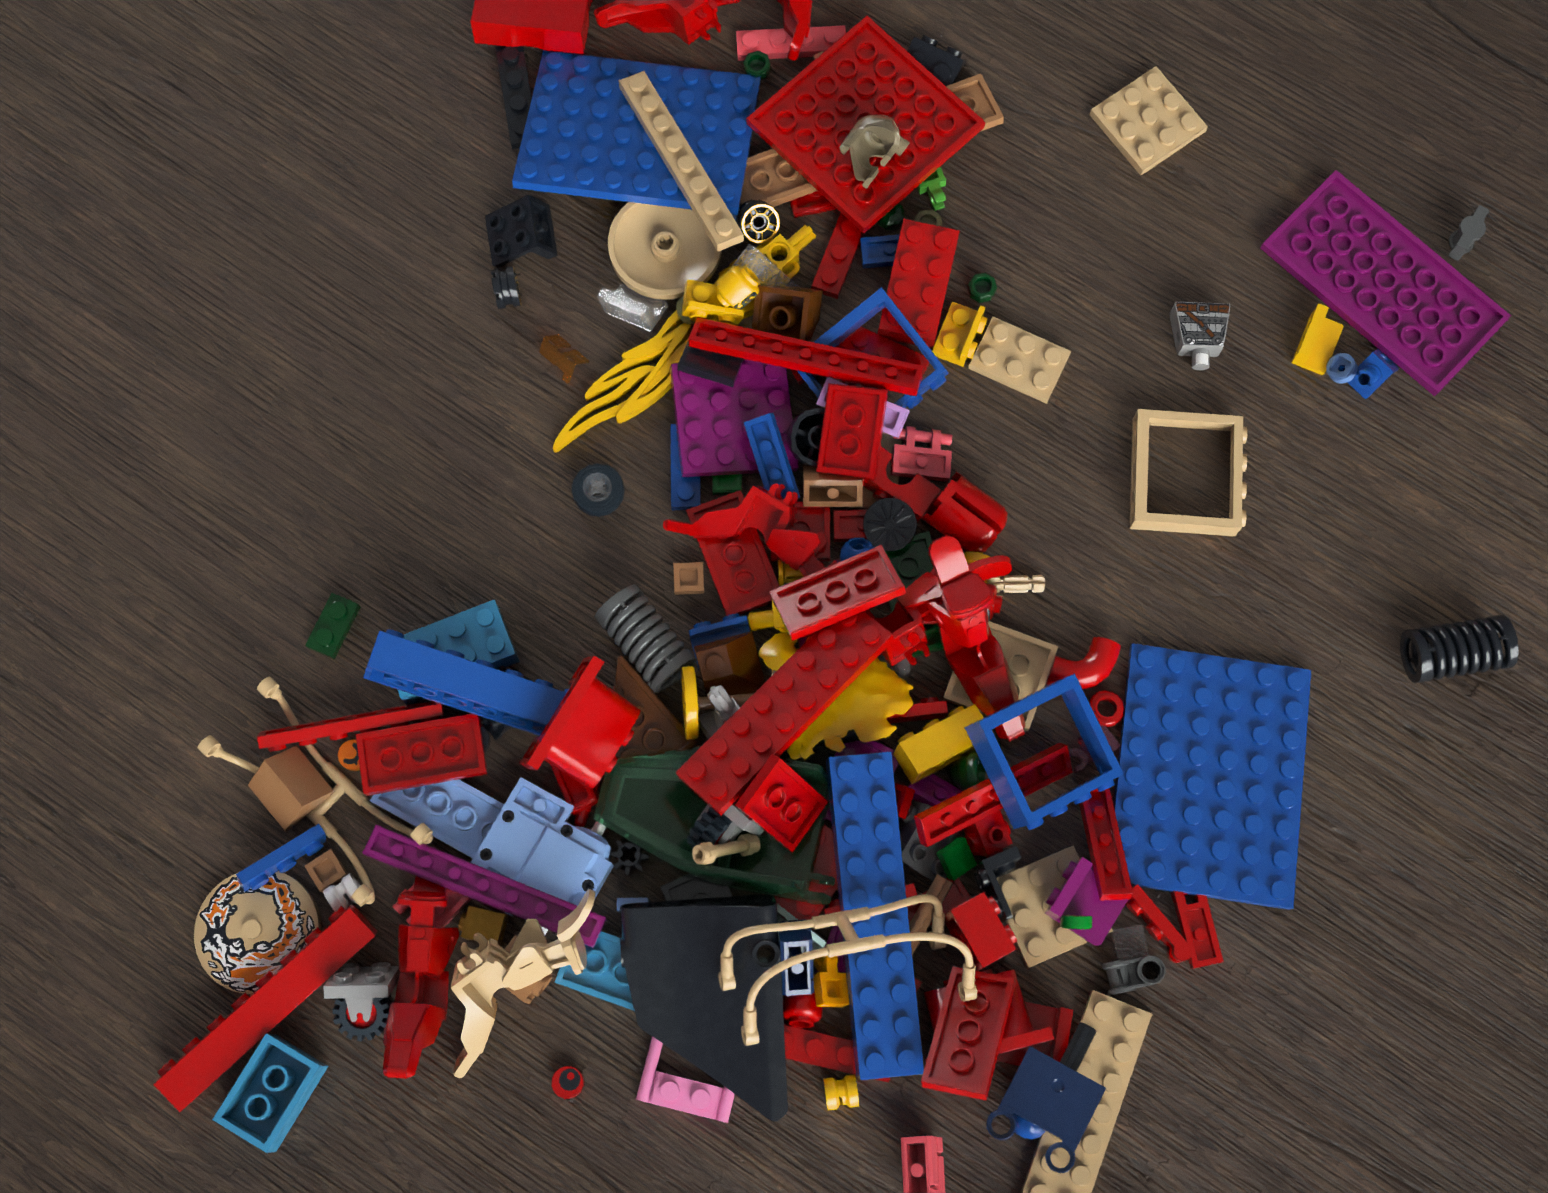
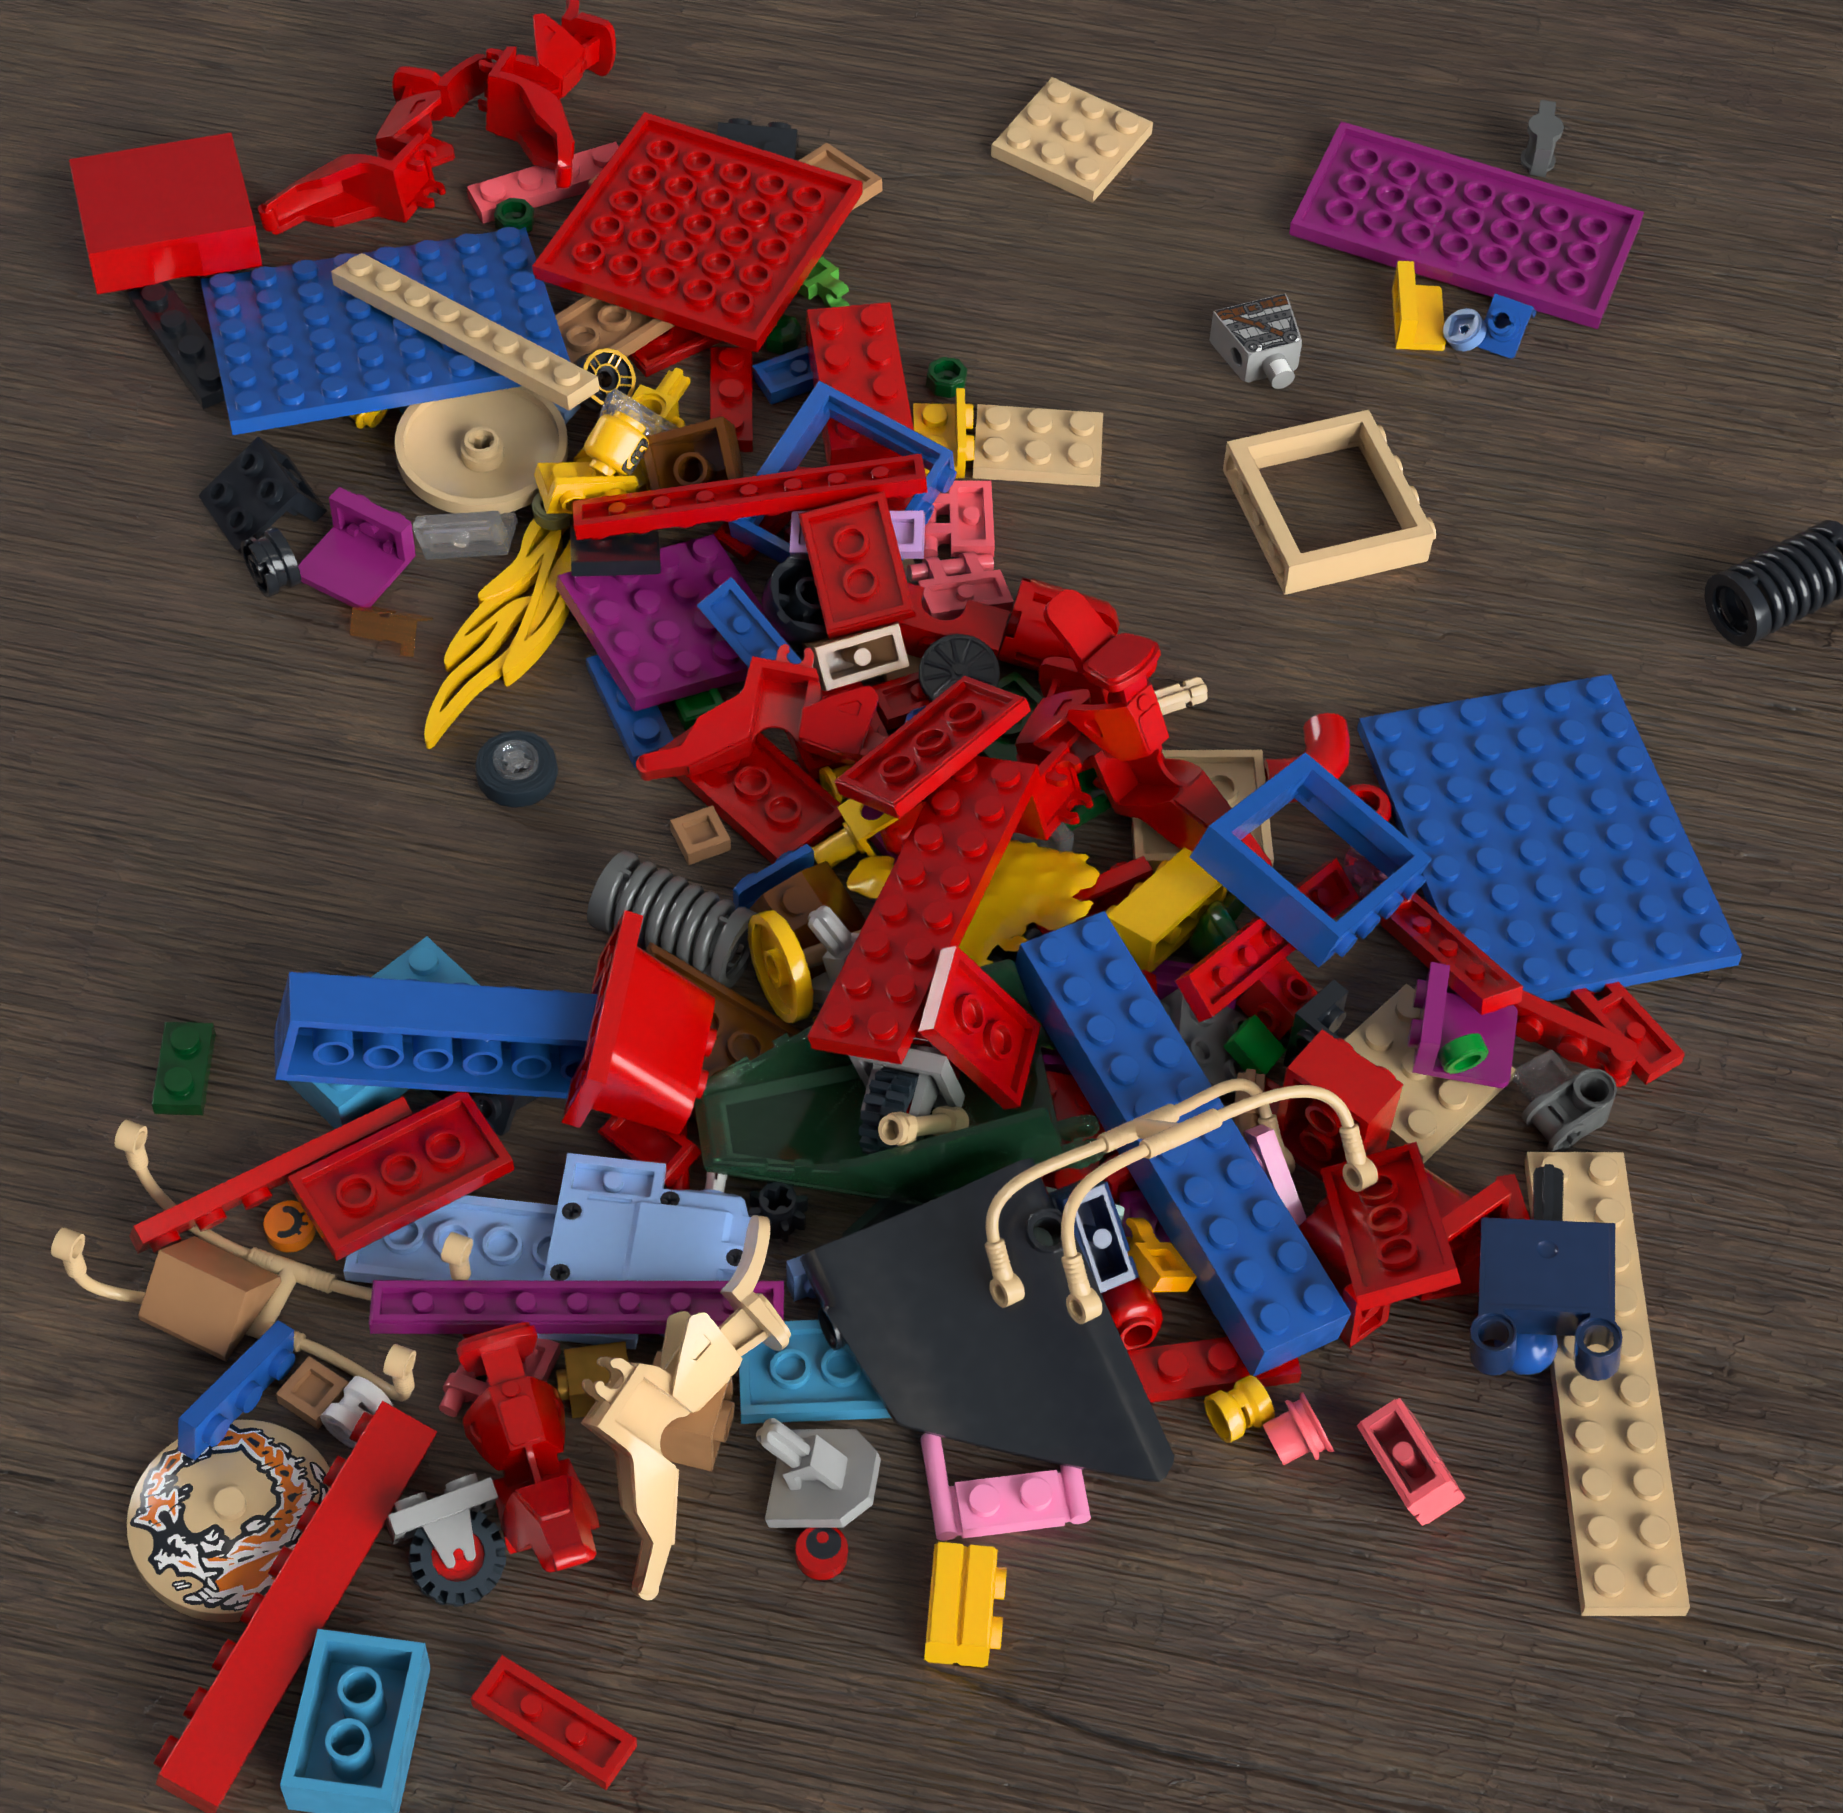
camera: 25 degrees left, 20 degrees down
dark tan piece [840,114,910,189] -> none
none -> magenta bracket [298,487,416,611]
none -> red plate [470,1655,637,1790]
none -> light grey piece [756,1418,881,1528]
none -> coral plate [924,481,995,558]
none -> yellow brick [924,1542,1007,1668]
none -> bright pink plate [1244,1124,1307,1225]
none -> coral piece [1262,1392,1334,1465]

